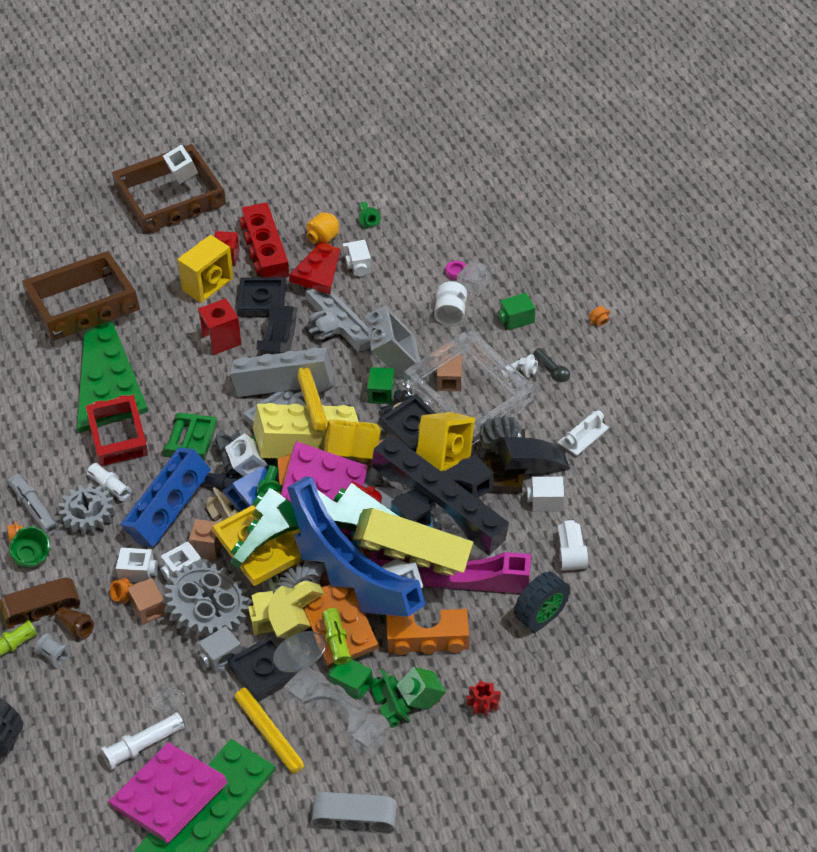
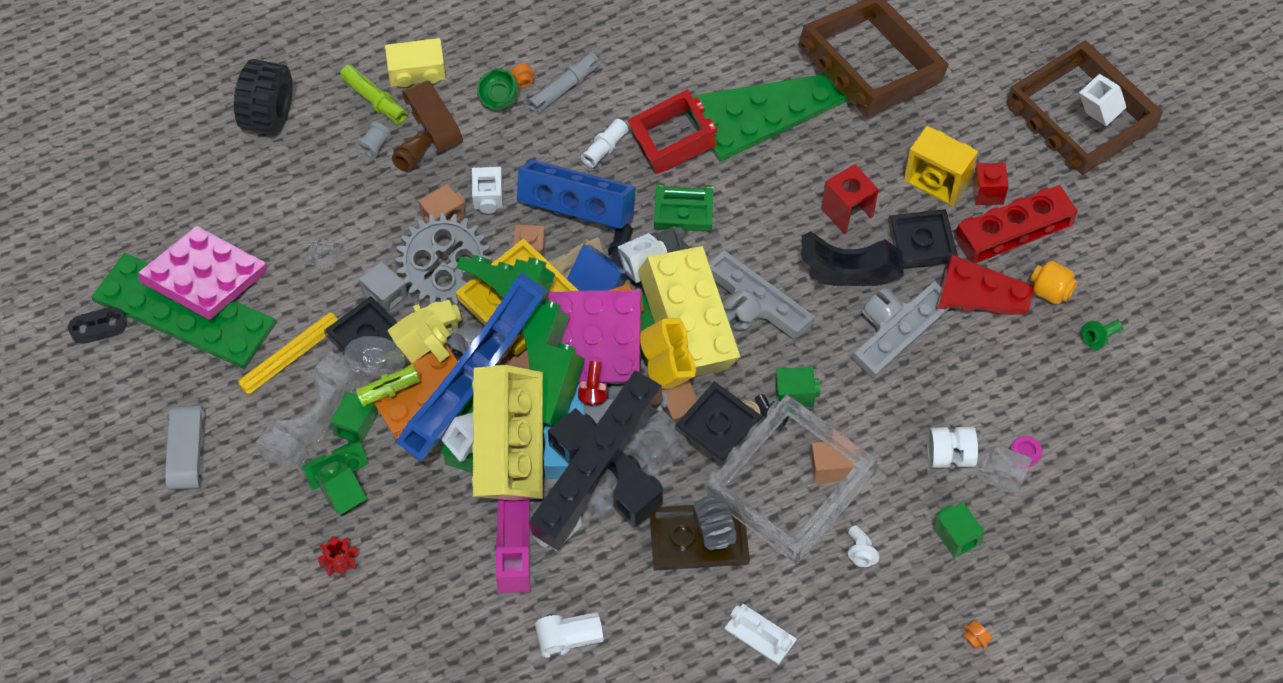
camera: 80 degrees right, 10 degrees up
light grey gear [59,484,115,535] -> none
white pin [100,712,185,771] -> none
orange plate [110,578,133,604] -> none
white brick [160,541,202,581] -> none
light grey brick [230,347,334,397] -> none
green plate [257,465,282,495] -> none
yellow axle [297,367,328,431] -> none
white brick [343,240,371,277] -> none
light grey window [365,305,422,379] -> none
orange arch [387,609,469,655] -> none
yellow brick [416,412,475,471] -> none
black slope [497,437,570,474] -> none
black wheel [513,571,571,632] -> none
white brick [527,477,564,511] -> none
pearl dark grey bar [533,348,570,382] -> none

